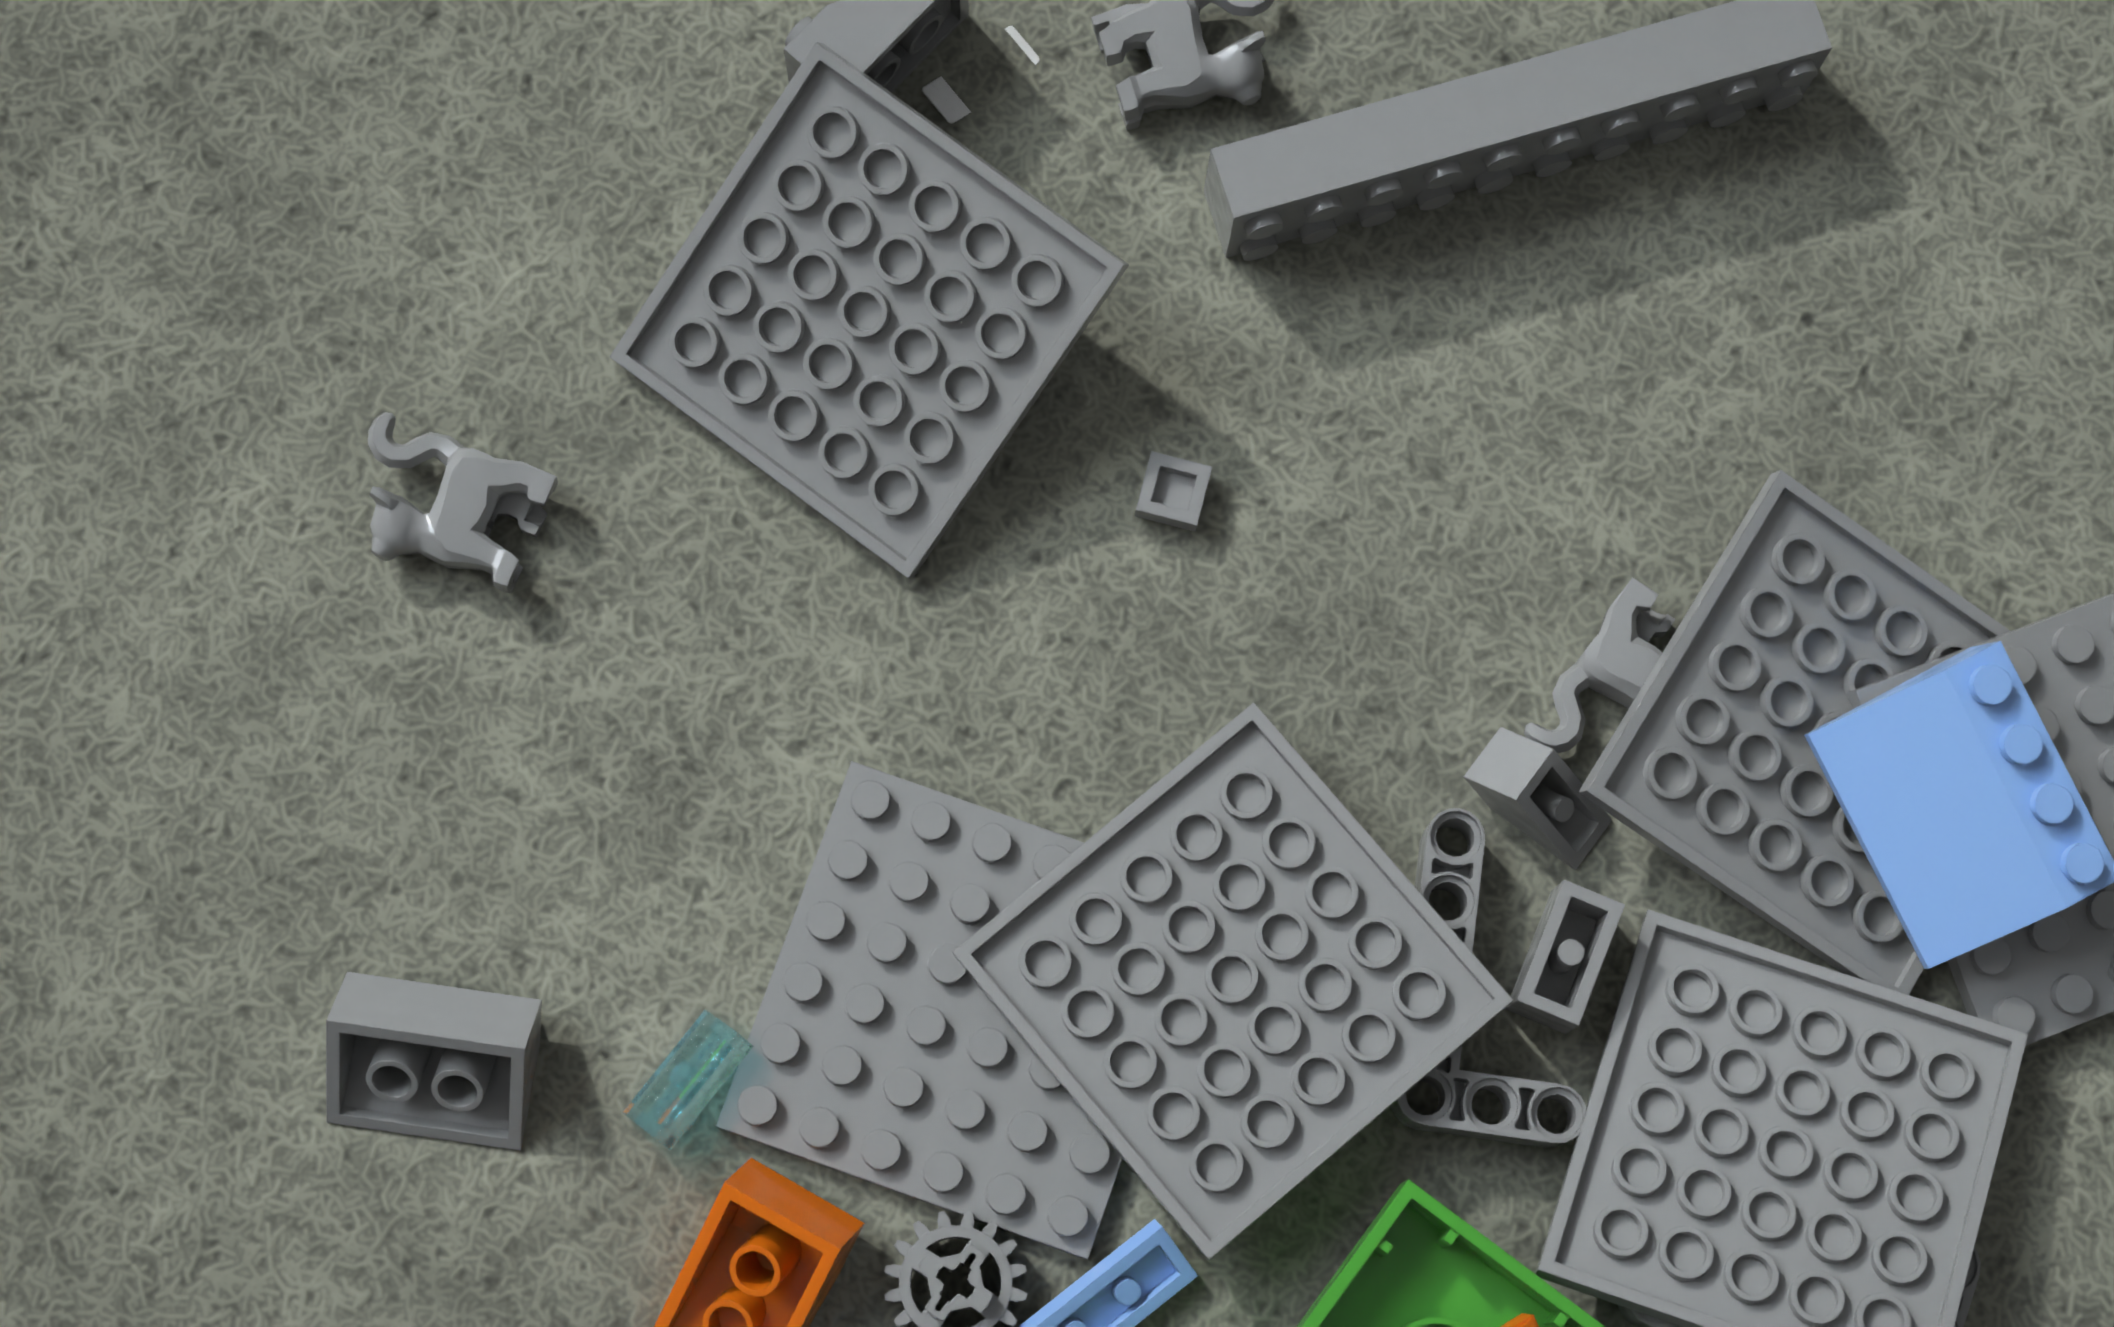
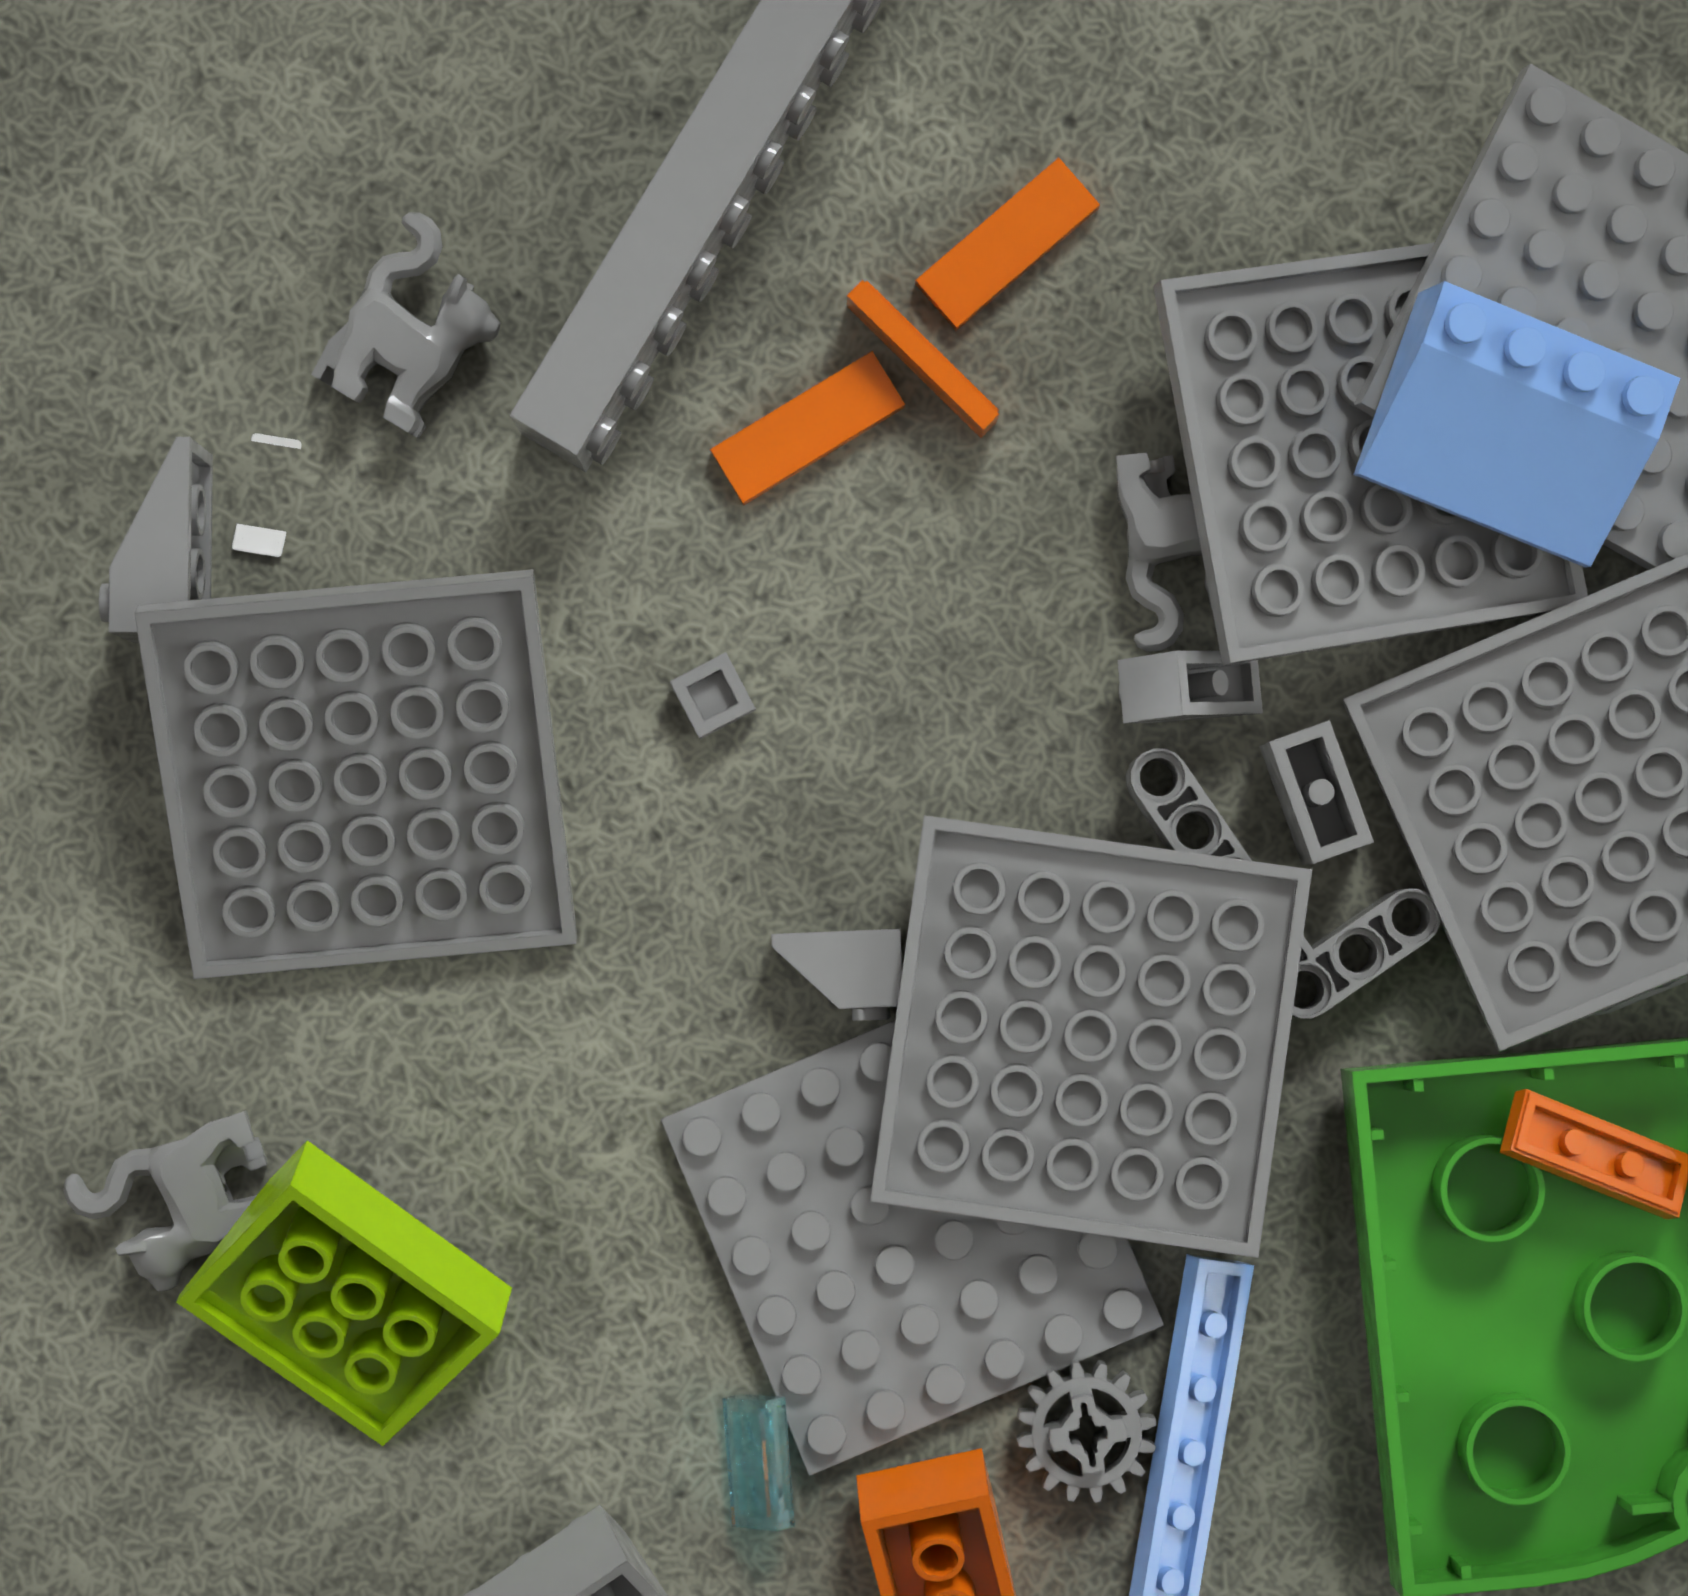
camera: 40 degrees left, 10 degrees up
none -> lime slope [176,1140,512,1446]
none -> orange tile [710,351,905,506]
none -> light grey slope [771,929,902,1021]
none -> orange tile [847,280,999,438]
none -> orange tile [915,158,1100,331]

